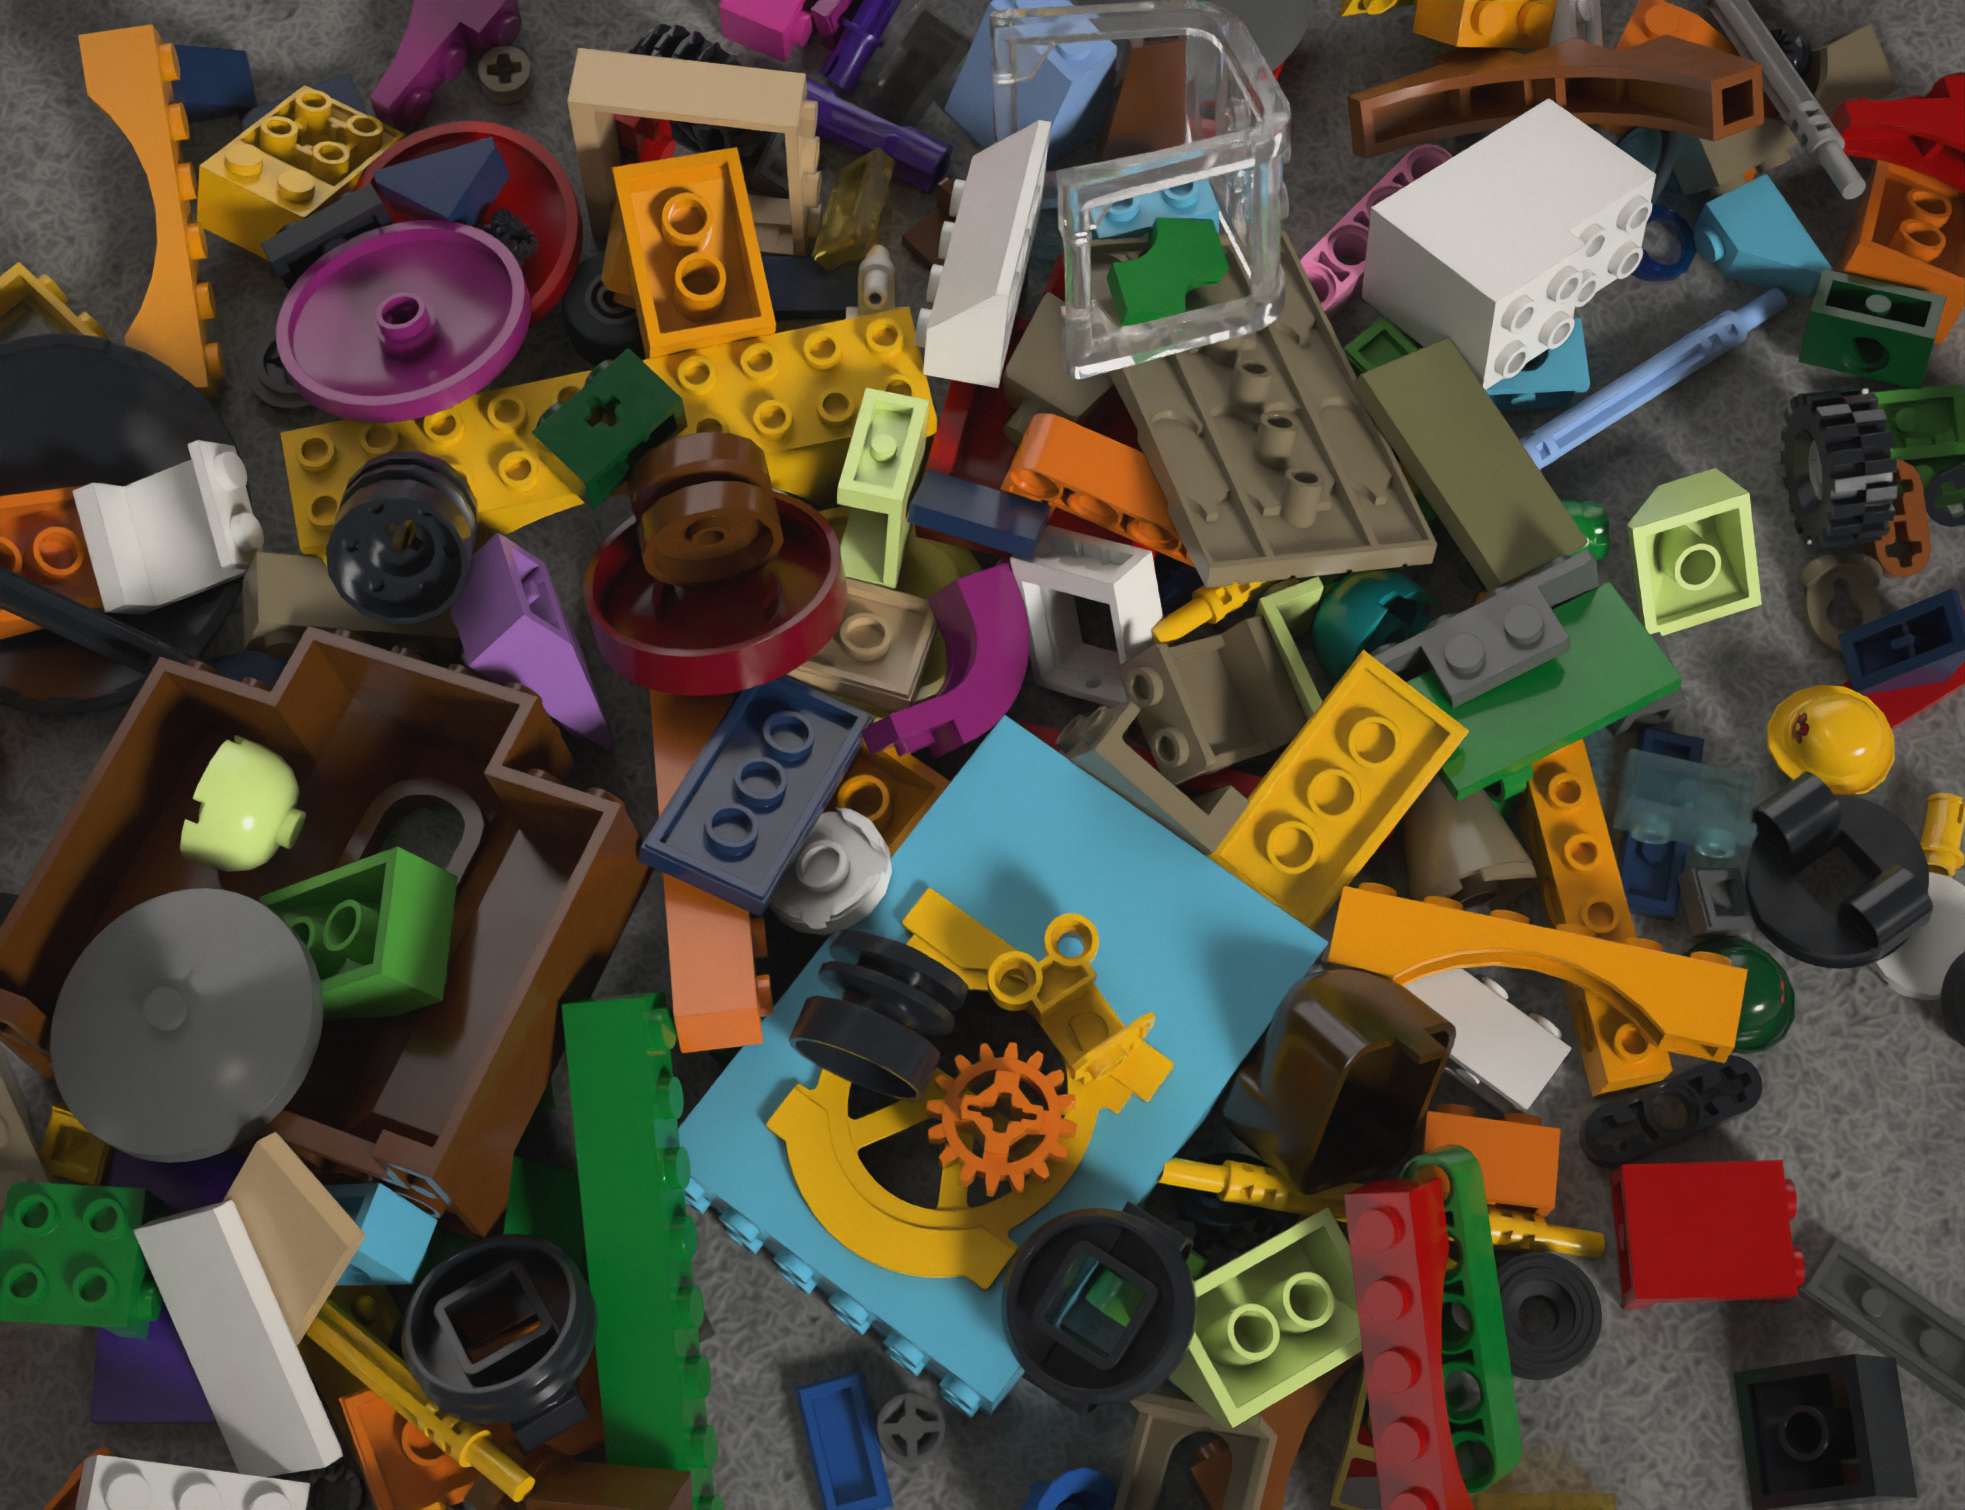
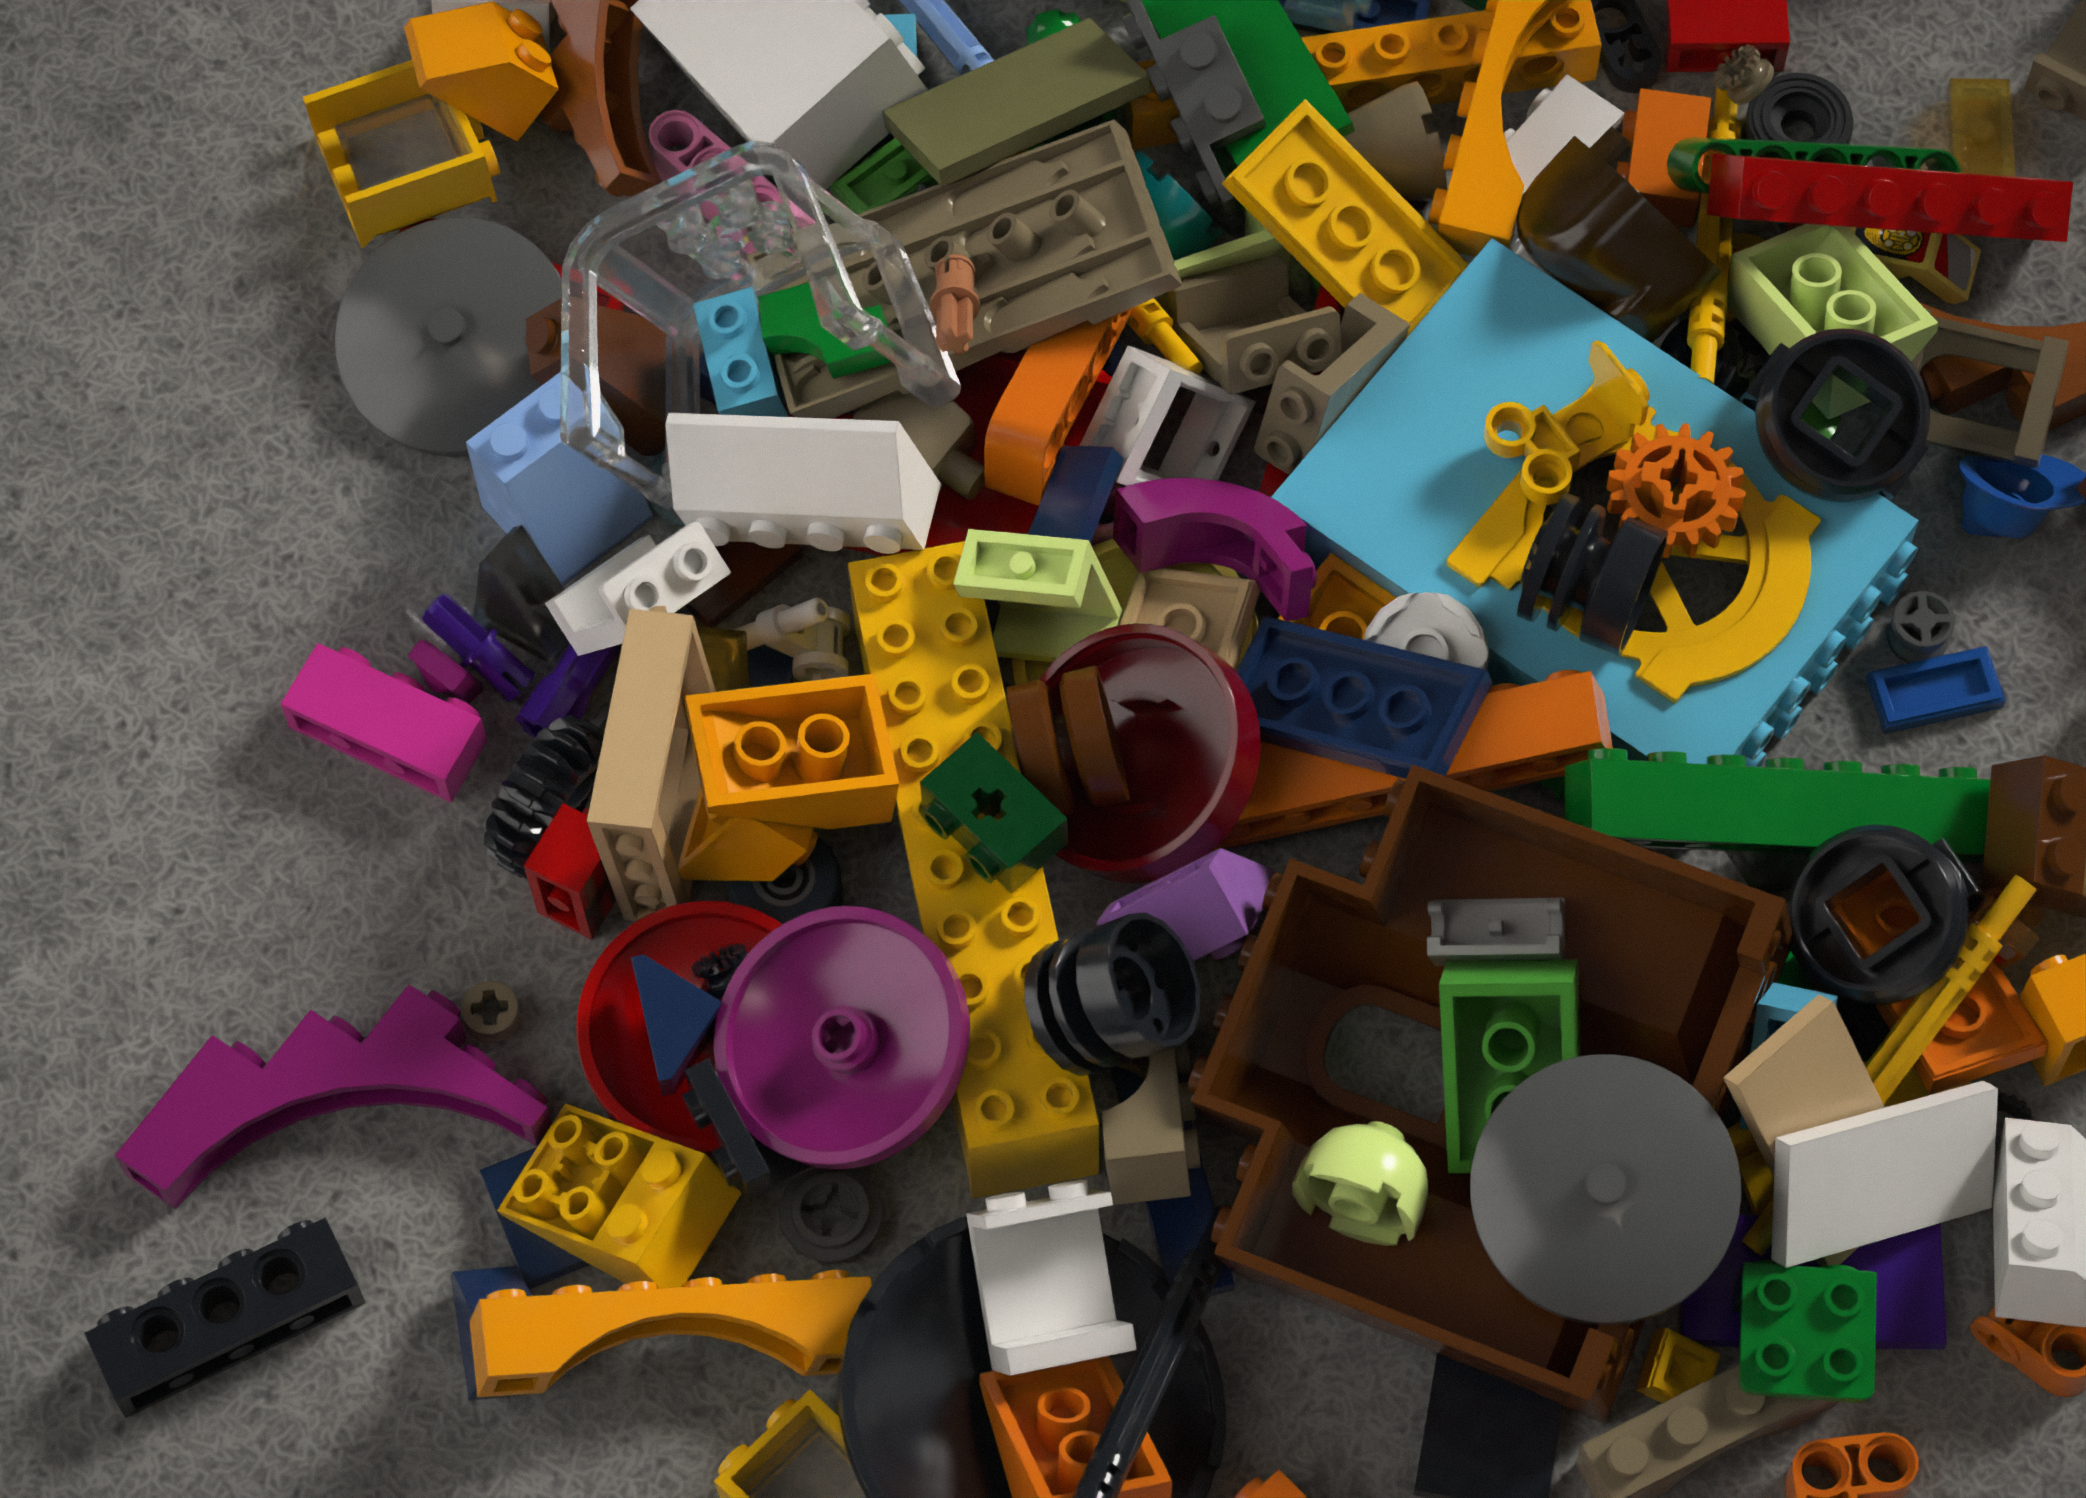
camera: 85 degrees left, 5 degrees down
none -> white panel [545,522,731,656]
none -> nougat axle [930,254,980,356]
none -> light grey hinge [1427,898,1566,966]
none -> dark tan bush [1714,44,1774,105]

